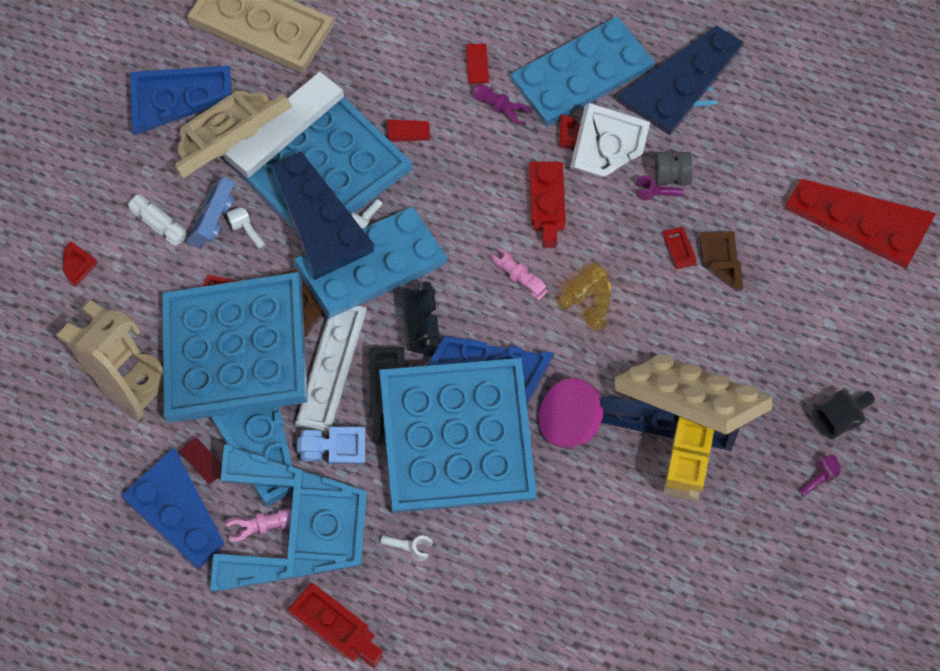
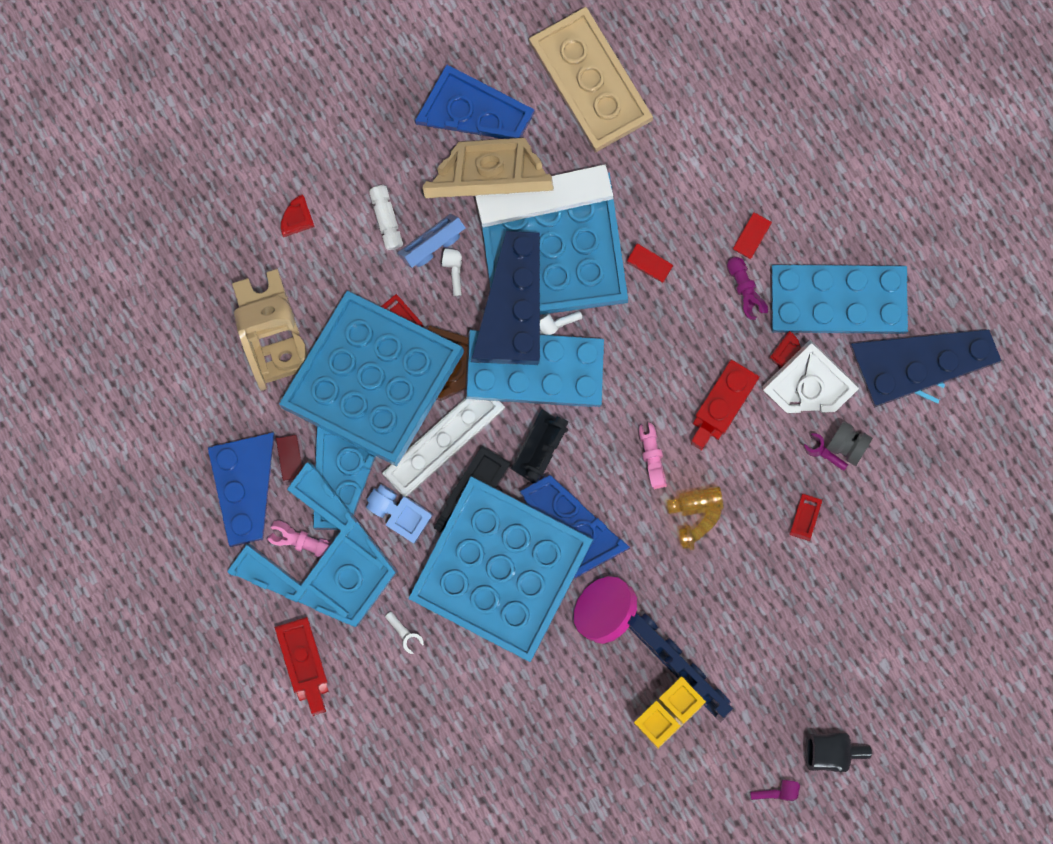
camera: 40 degrees right, 15 degrees up
tan plate [615,354,773,434] -> none
reddish brown slope [699,231,743,291] -> none
red wing [785,179,936,269] -> none

